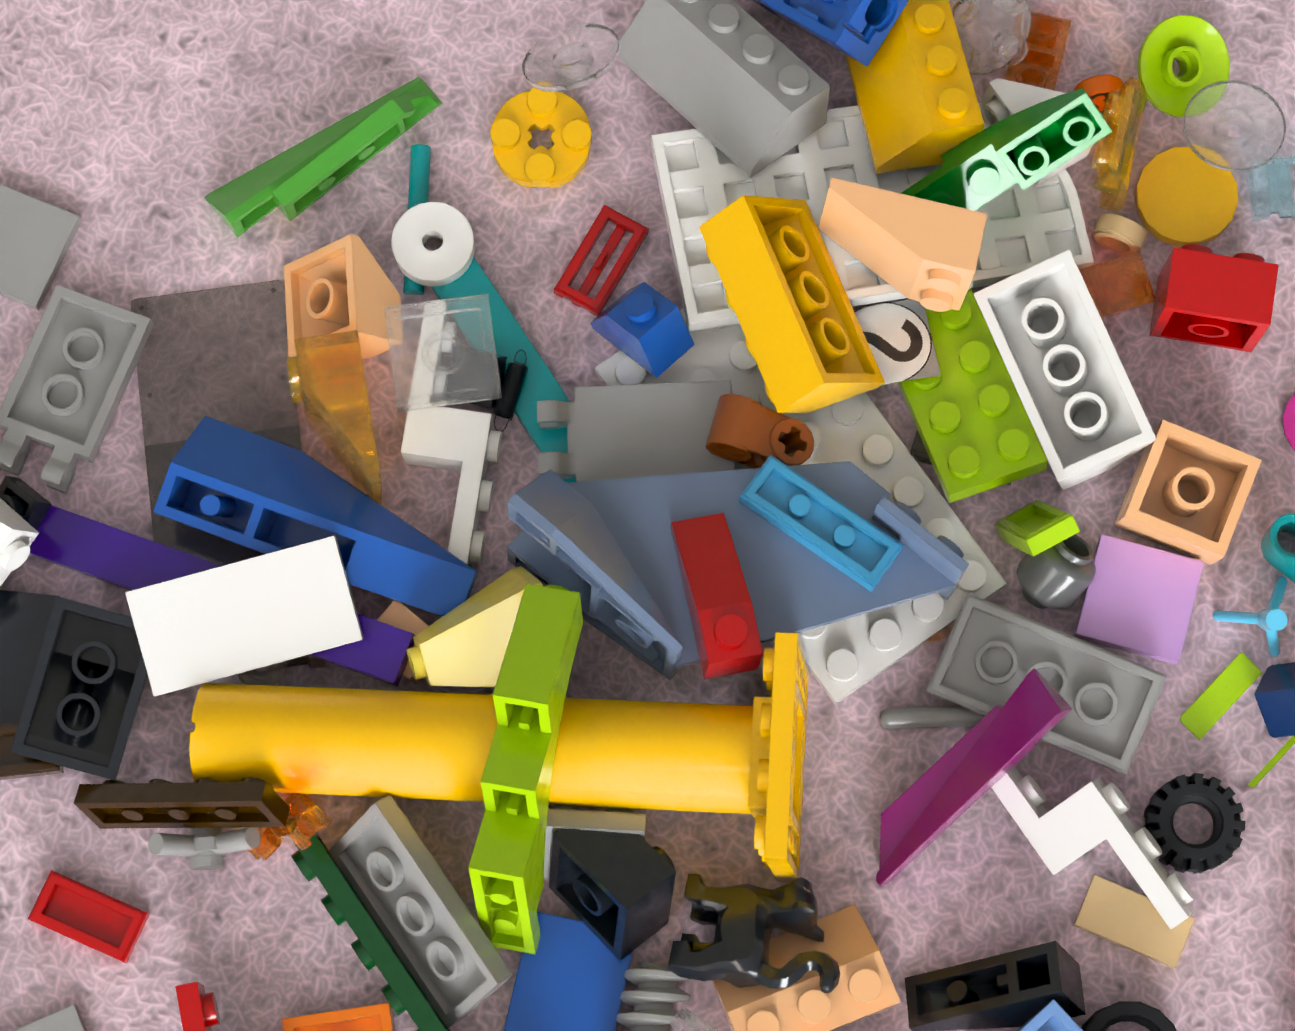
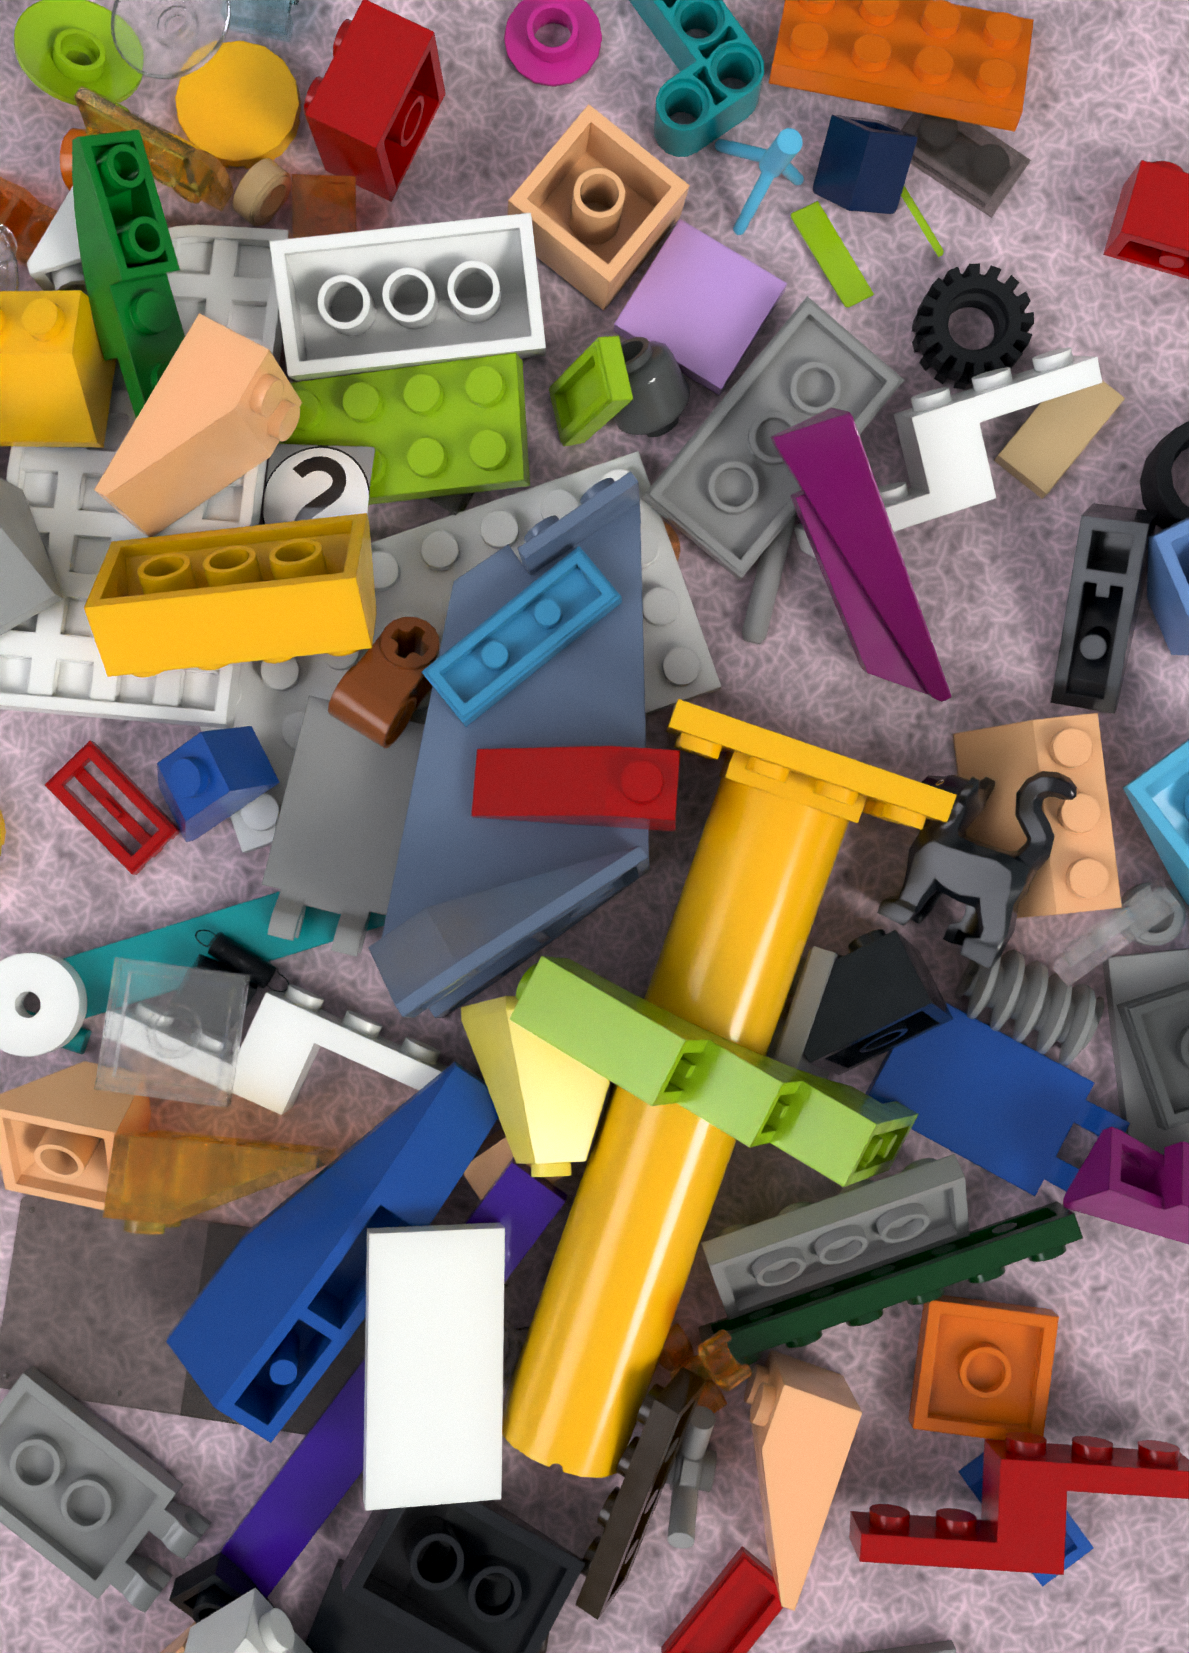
camera: 75 degrees left, 10 degrees up
none -> light nougat slope [744,1349,862,1611]

